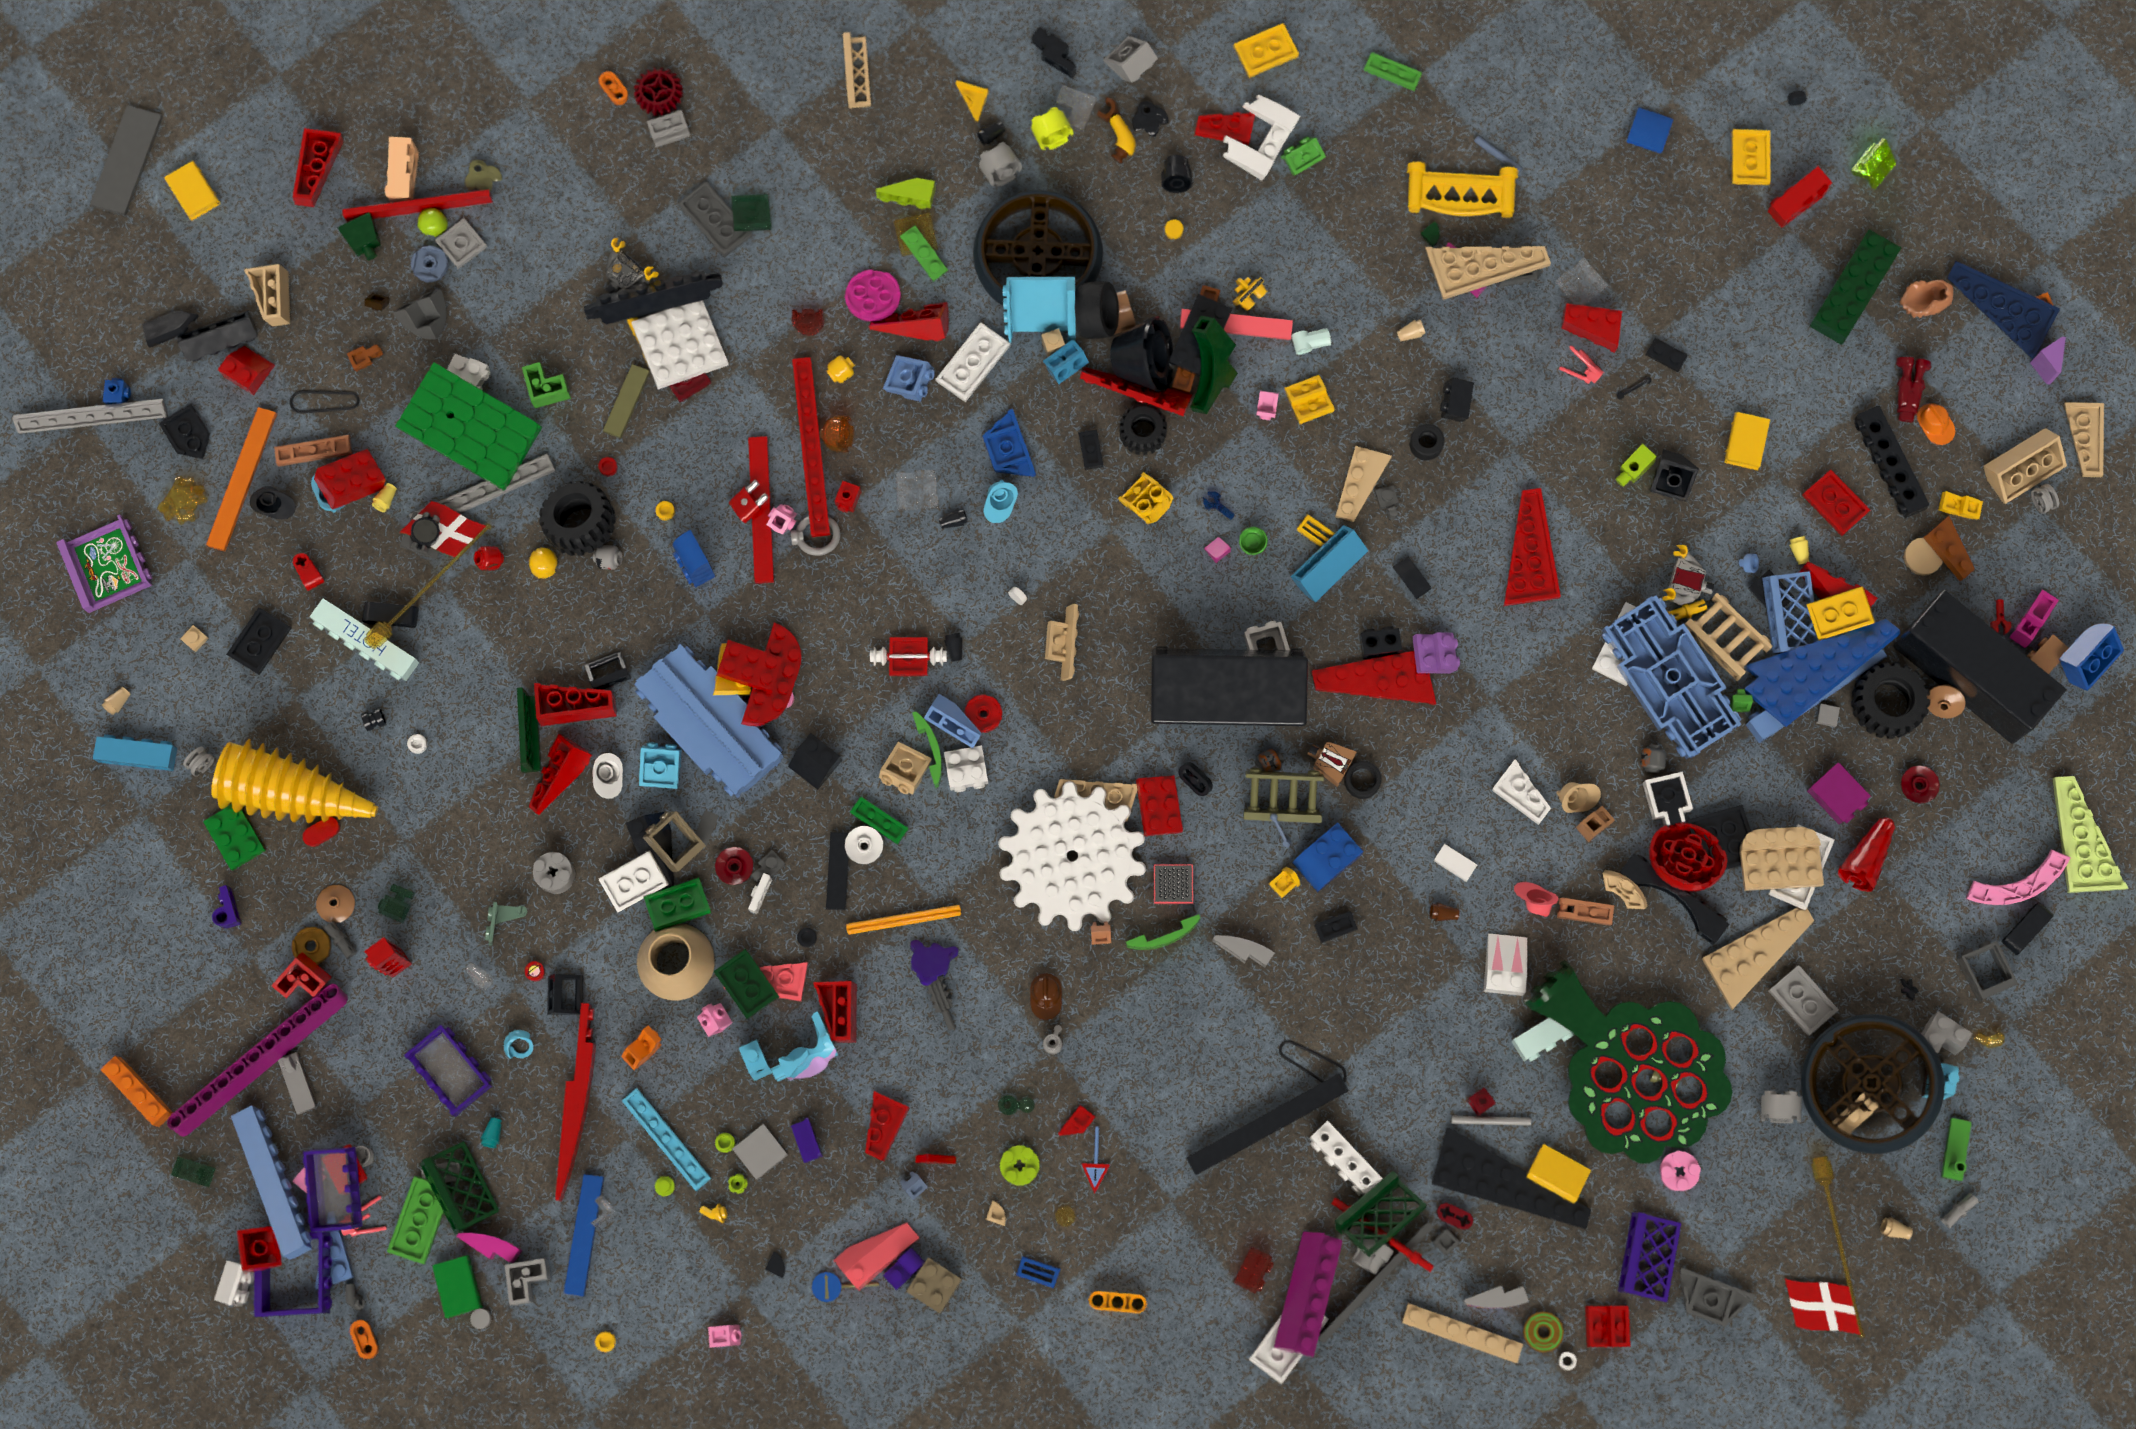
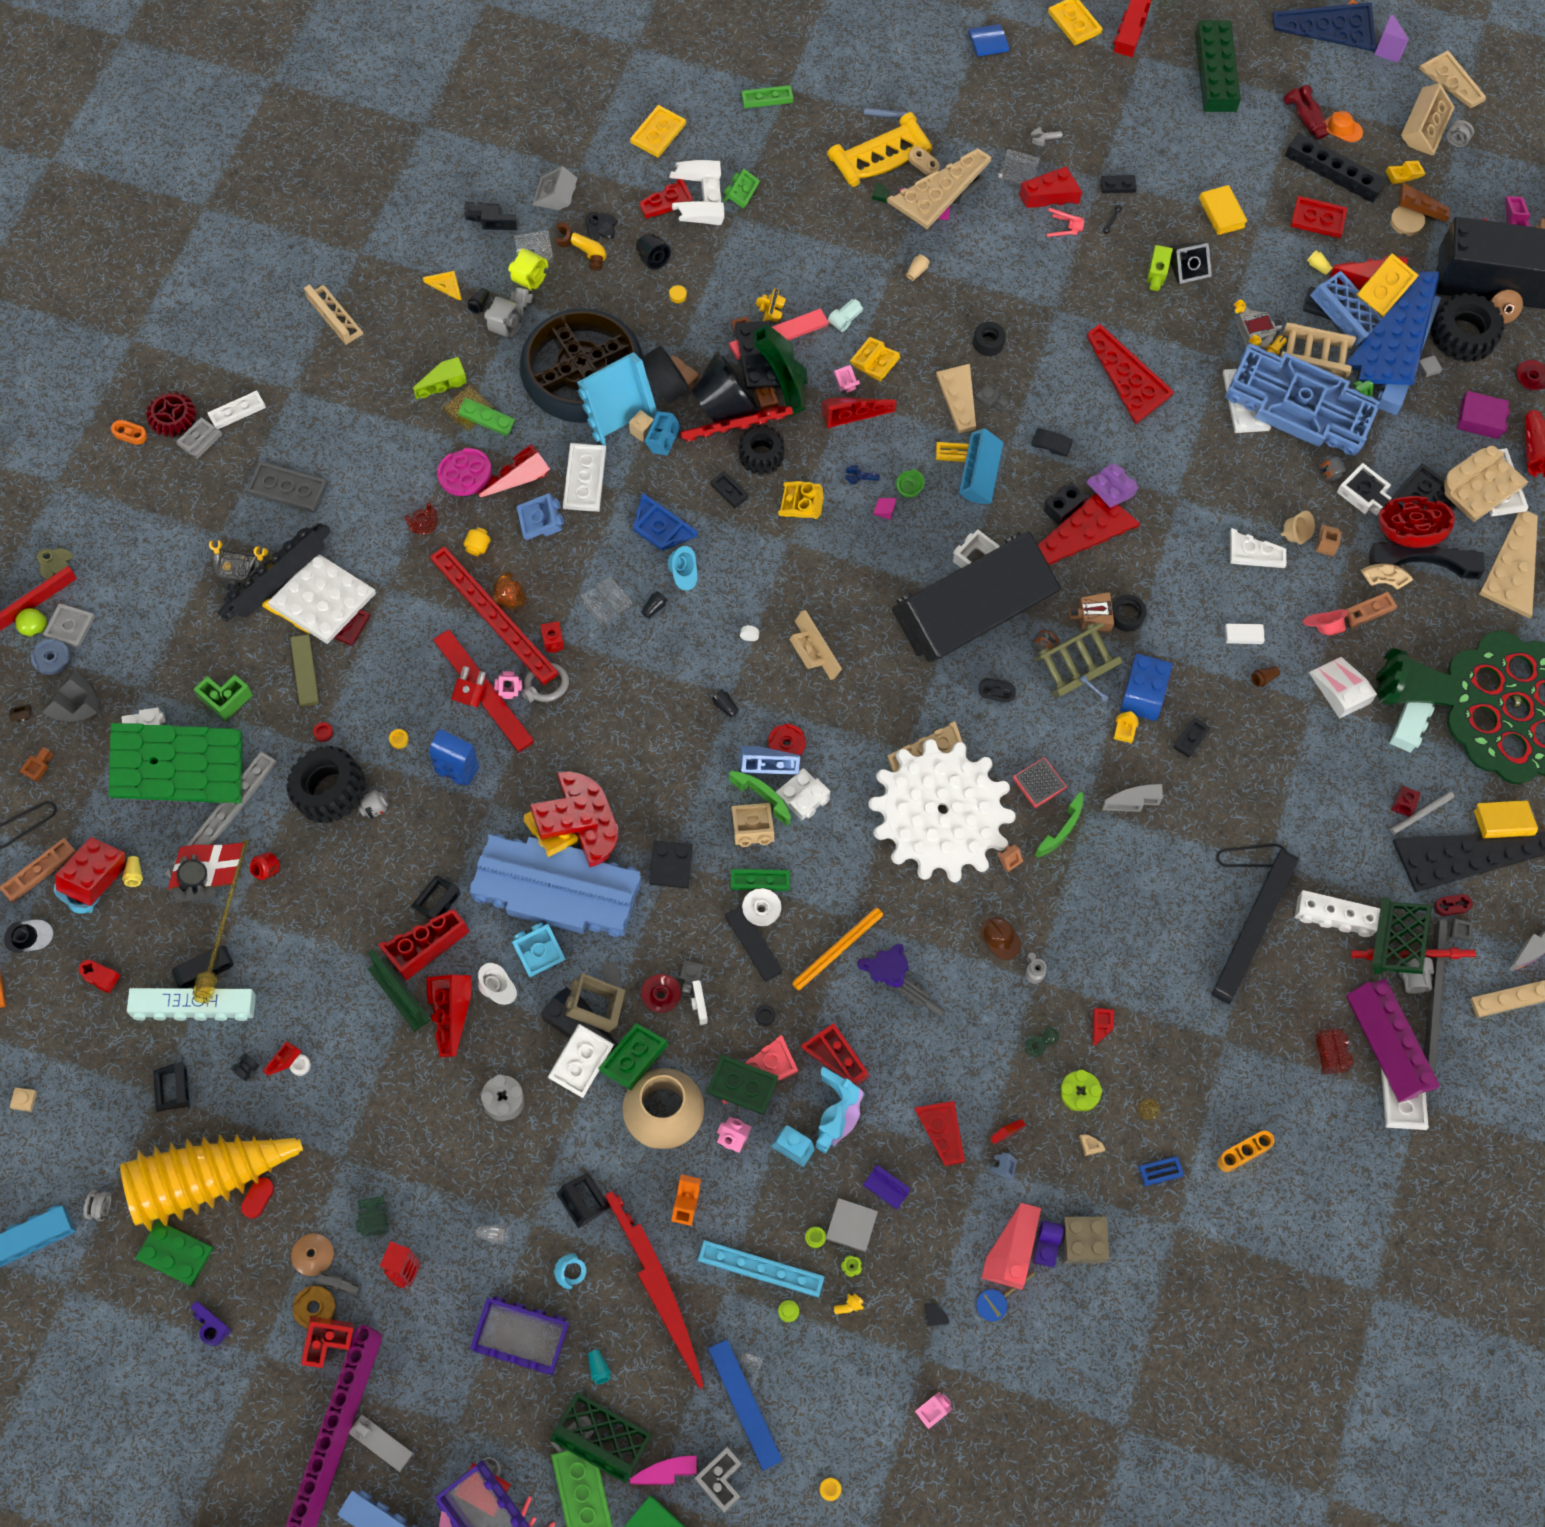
camera: 40 degrees left, 10 degrees down
black plate [226,607,292,675] -> none
sand green plate [485,902,527,946] -> none
tile [525,961,545,982] -> none
yellow hair [529,547,558,578] -> none
clear green tile [731,194,771,232] -> none
red plate [870,637,947,676] -> none
piece [1081,1126,1111,1194] -> none
red plate [1136,775,1183,836] -> none
black brick [1440,377,1474,422] -> none
medium blue tile [1739,554,1759,573] -> none
nougat piece [1900,280,1954,318] -> none
none -> black tile [153,1062,190,1112]
none -> white plate [208,391,266,430]
none -> red tile [262,1041,302,1076]
none -> light grey gear [510,287,533,307]
none -> red wedge [821,397,897,428]
none -> tan plate [908,147,940,176]
none -> light grey bar [1030,127,1062,146]

